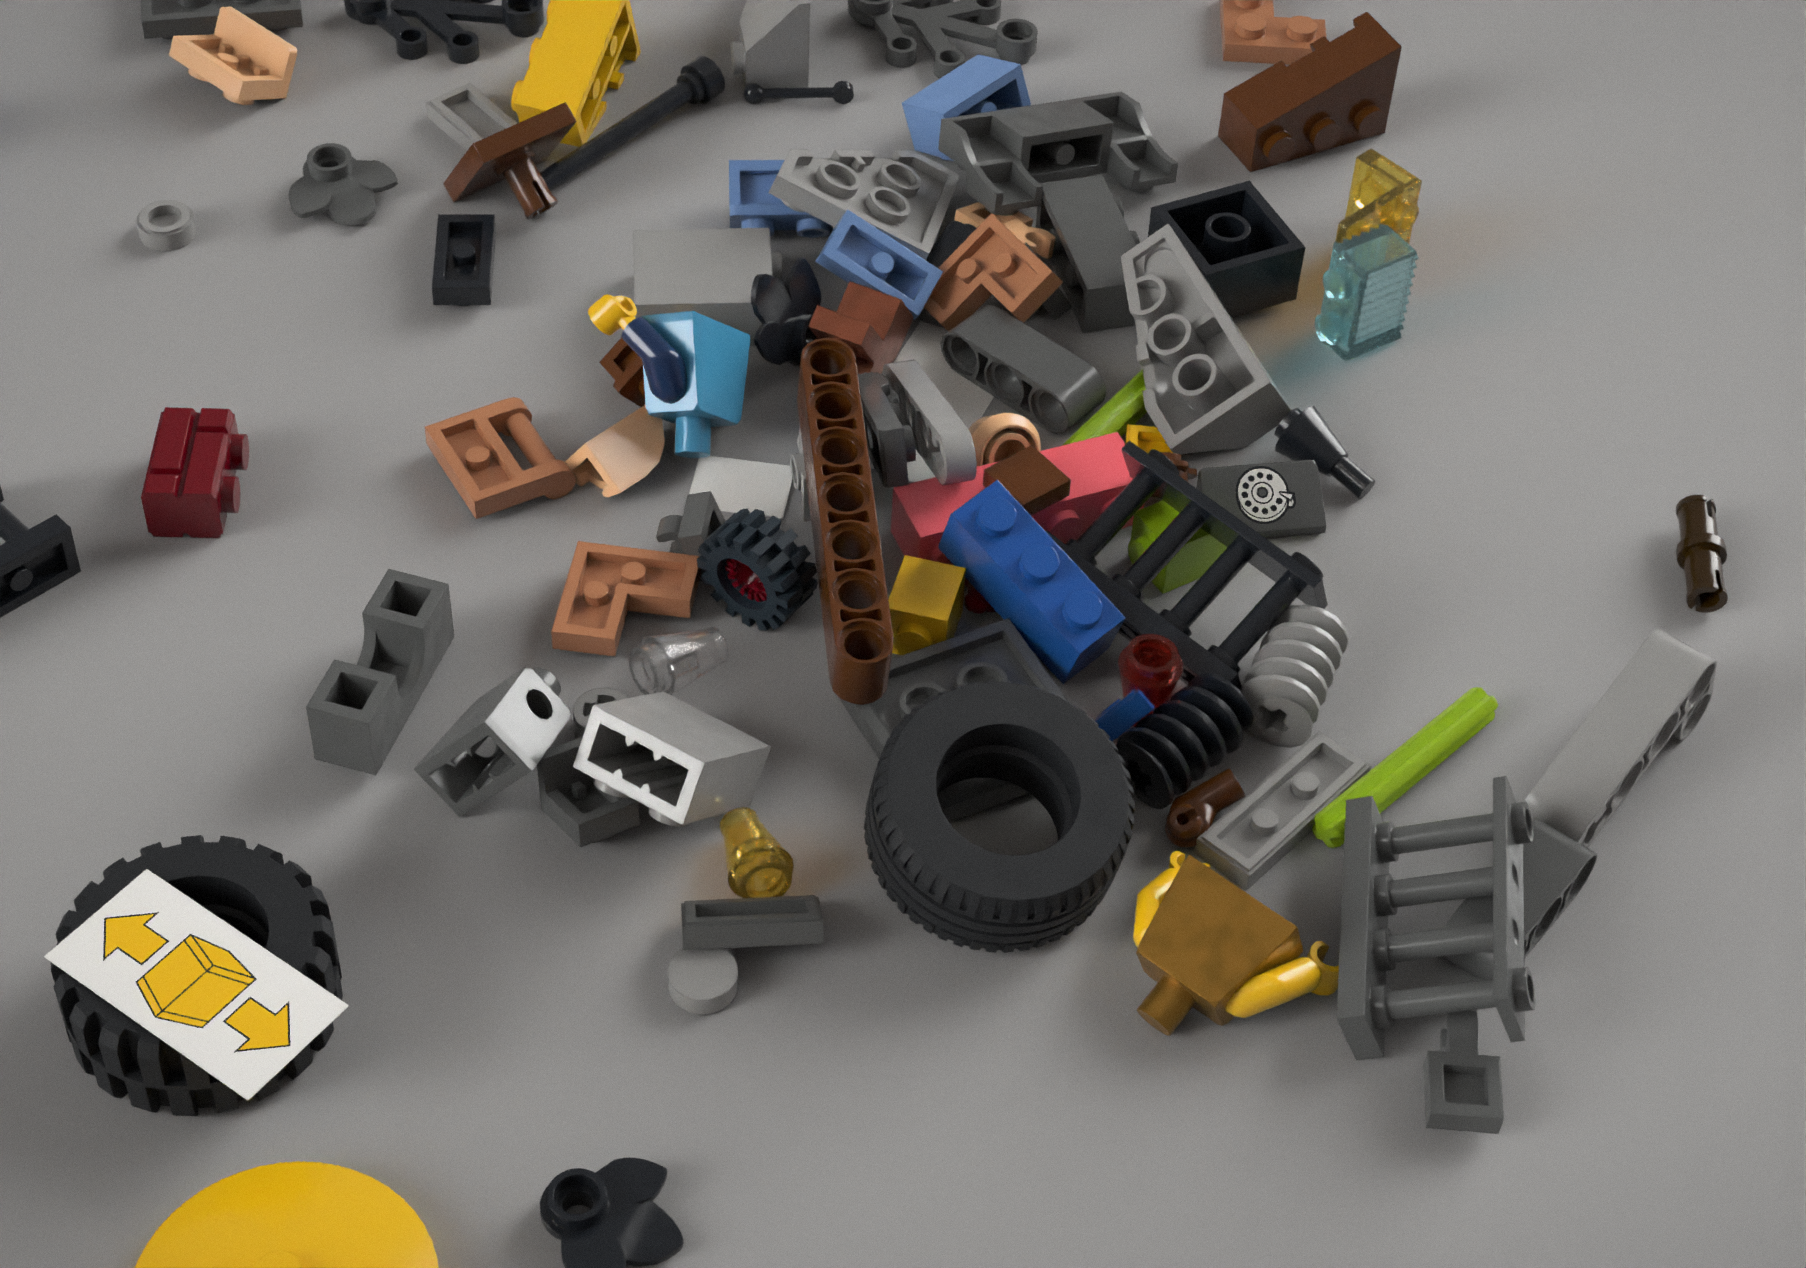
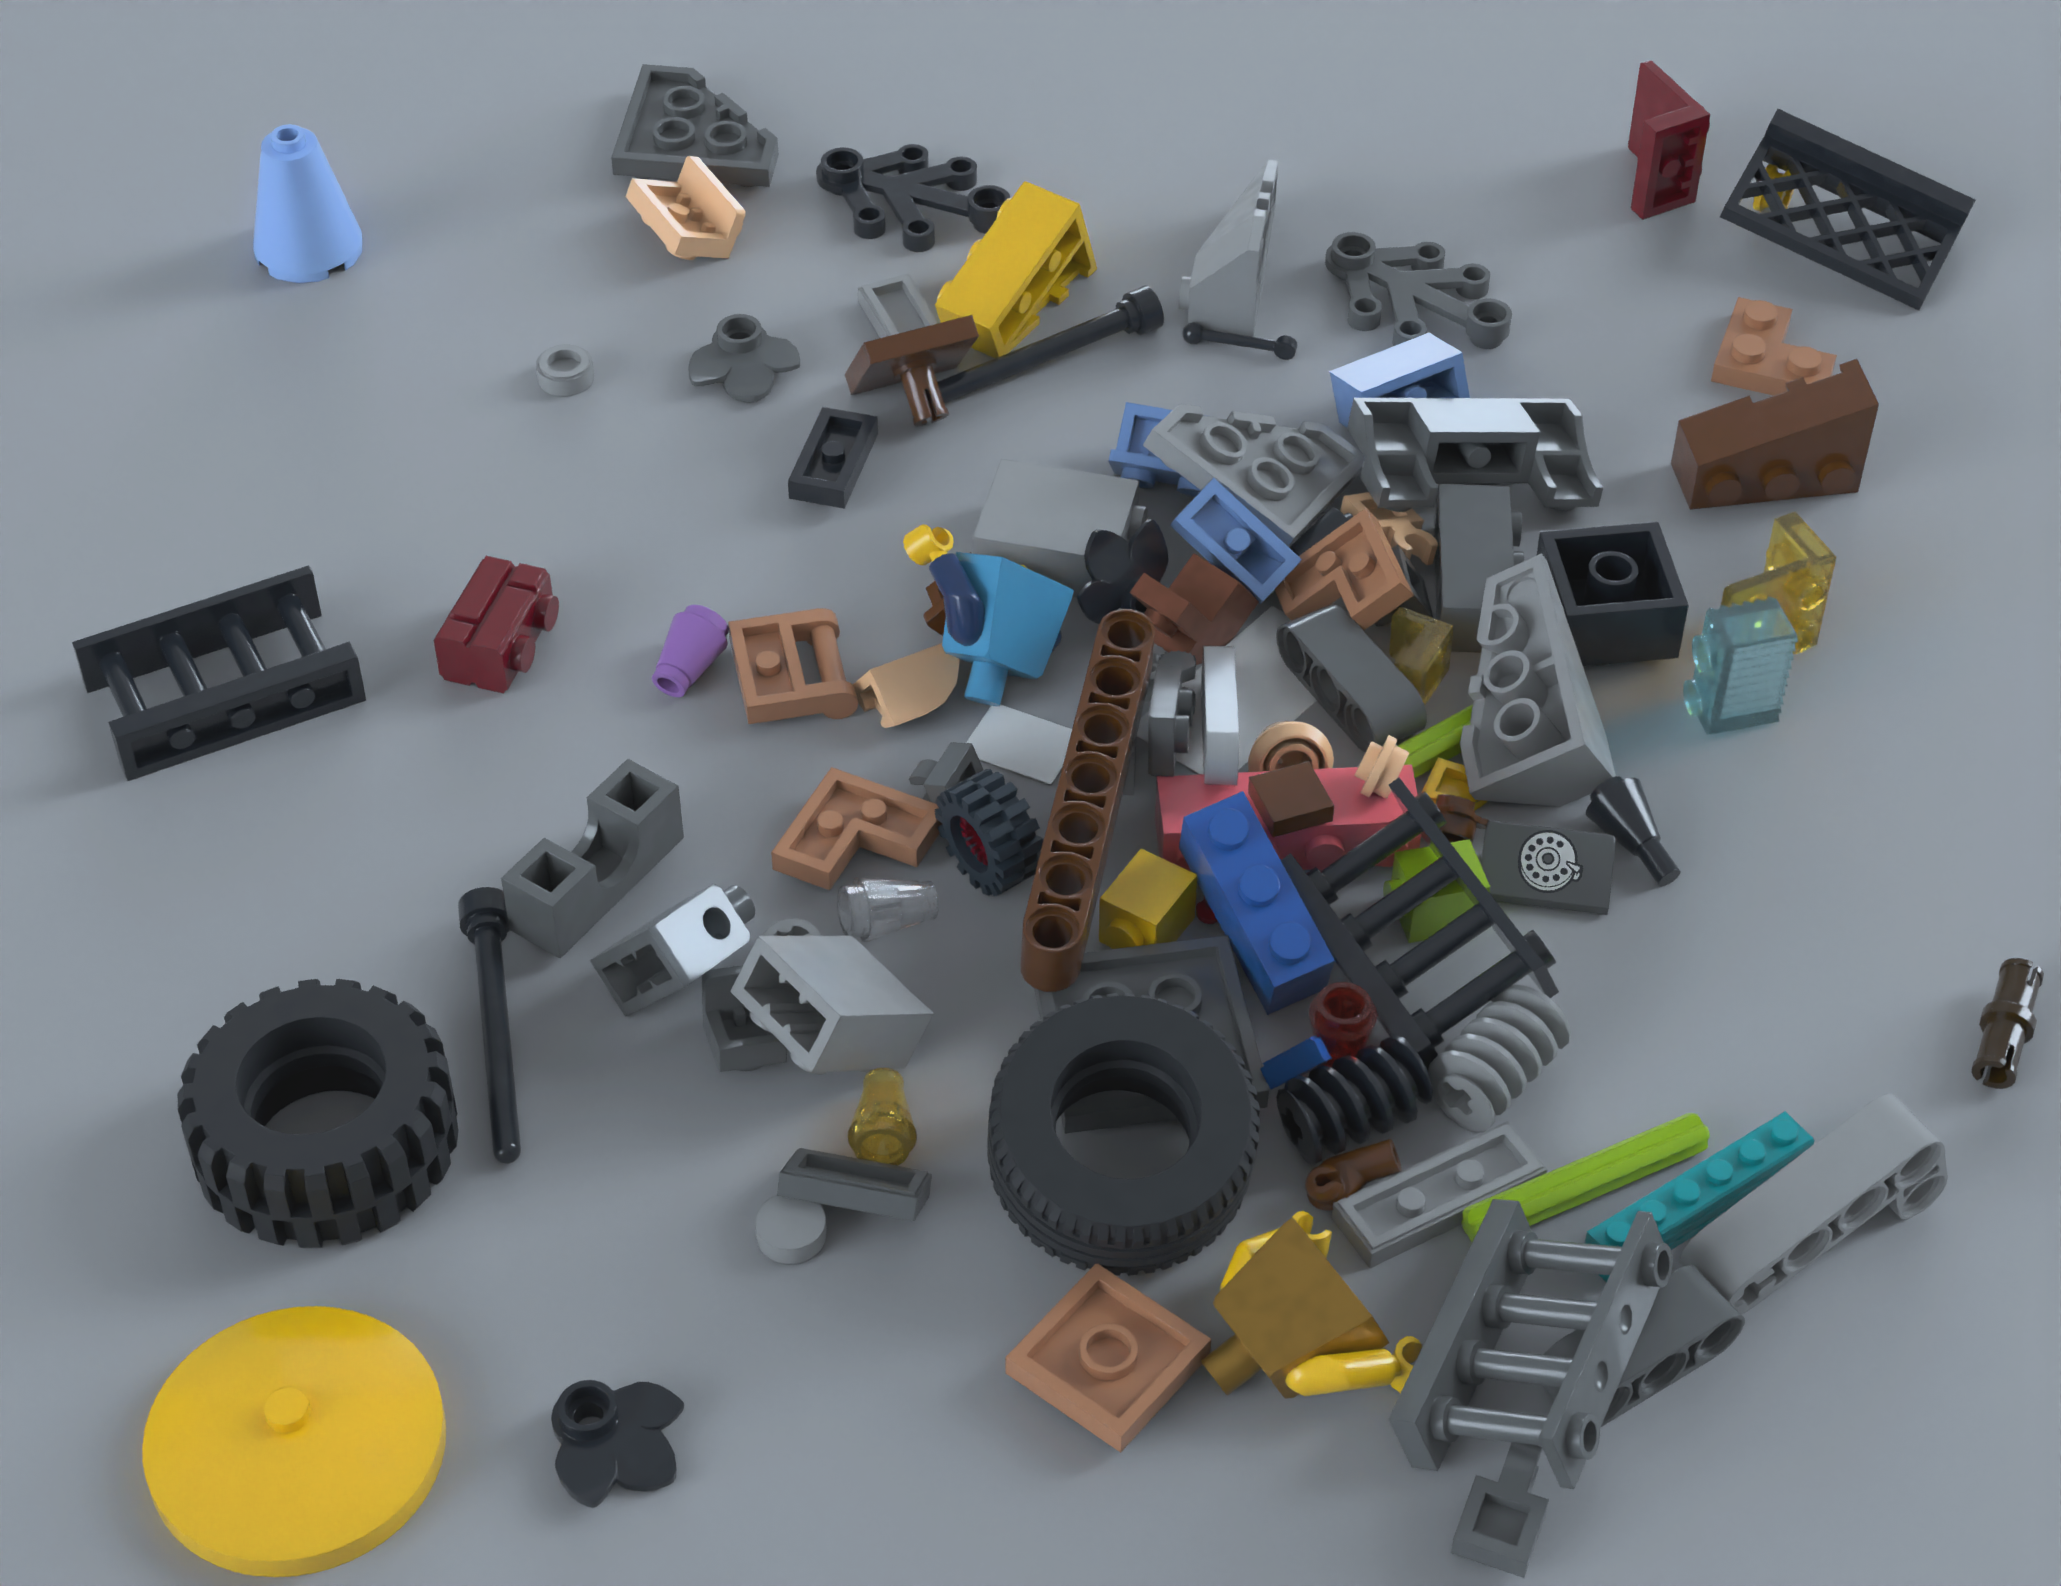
camera: 20 degrees right, 0 degrees up
white sticker [44,869,349,1101] -> none
none -> black piece [458,887,521,1164]
none -> medium lavender cone [652,604,729,697]
none -> nougat plate [1005,1264,1211,1453]
none -> light nougat plate [1354,735,1409,799]
none -> clear yellow bracket [1389,607,1454,706]
none -> teal piece [1585,1111,1815,1282]

